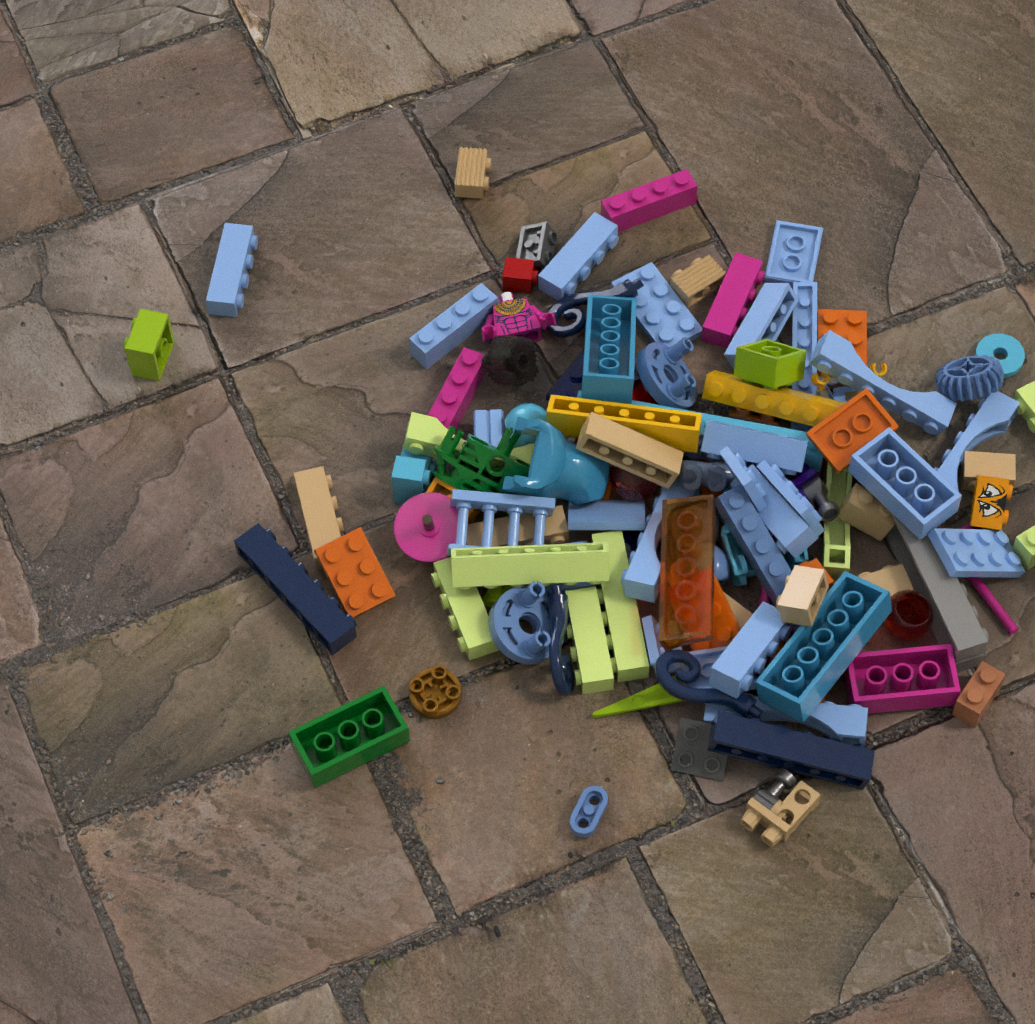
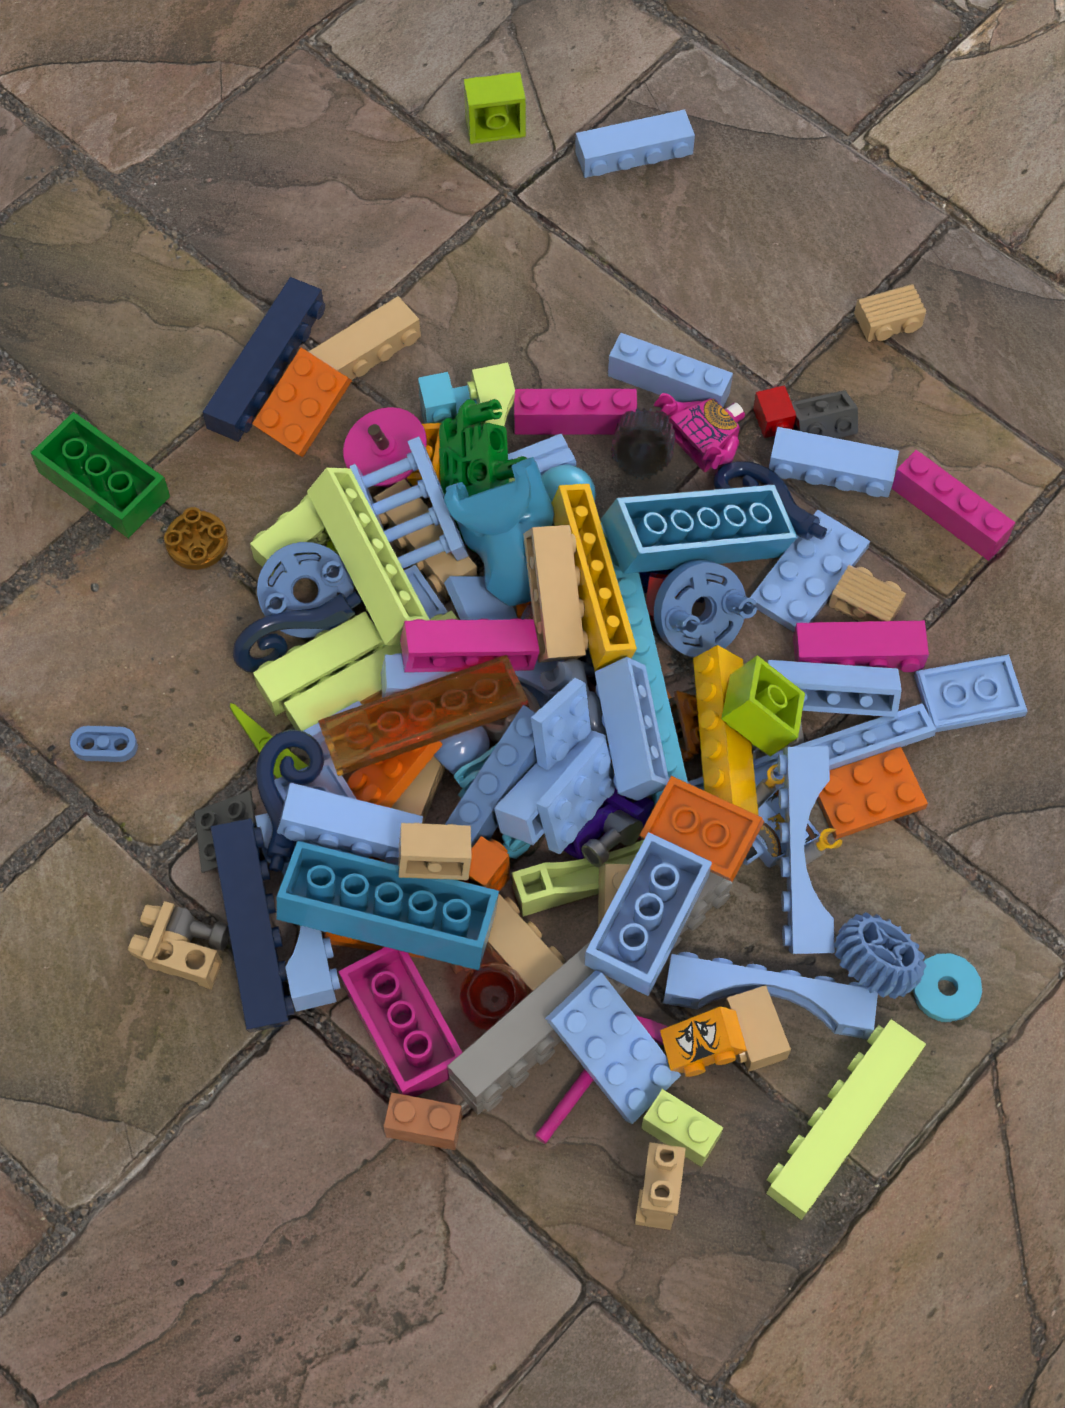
camera: 65 degrees right, 5 degrees up
none -> dark pink brick [400,618,539,672]

